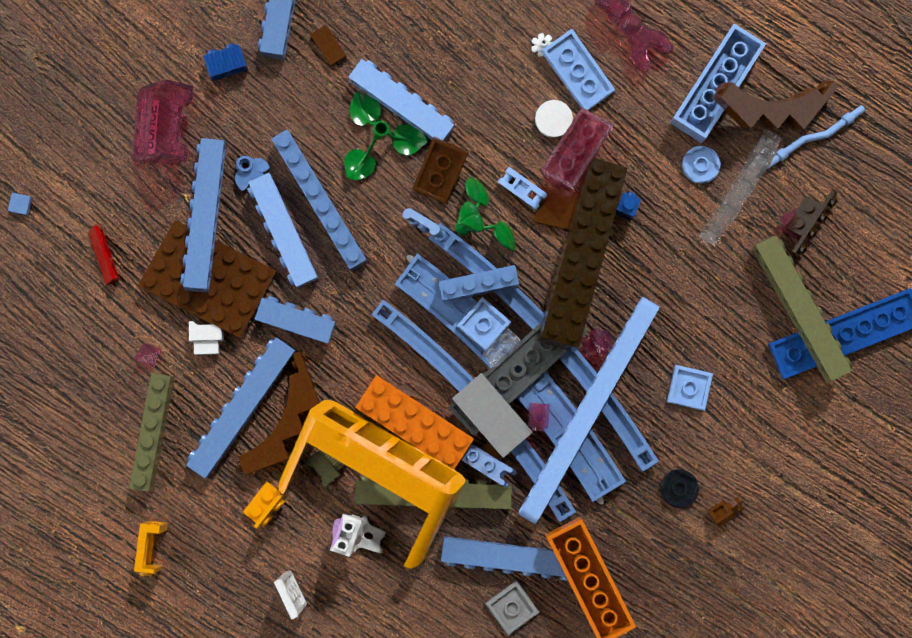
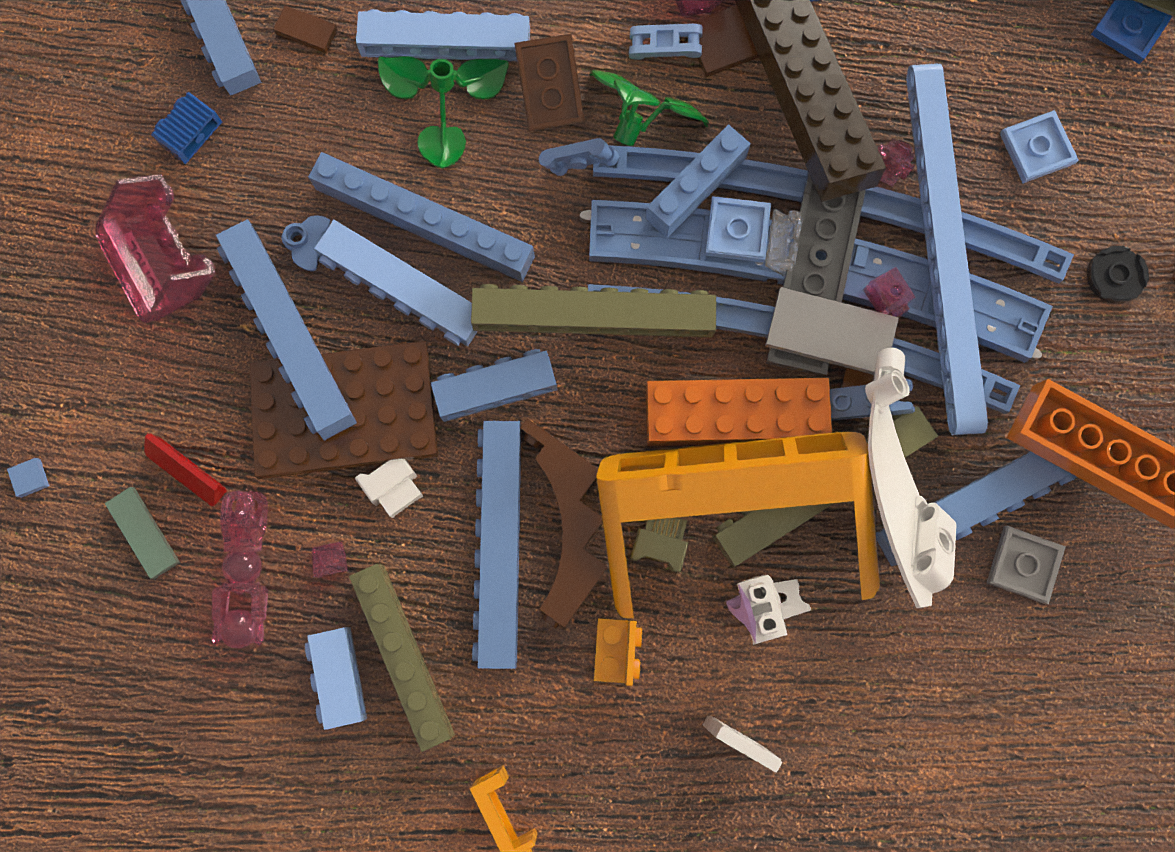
camera: 30 degrees left, 5 degrees down
none -> sand green tile [105,487,180,579]
none -> clear pink piece [212,491,268,649]
none -> light blue brick [305,627,367,730]
none -> olive brick [471,284,716,338]
none -> white panel [865,348,956,608]

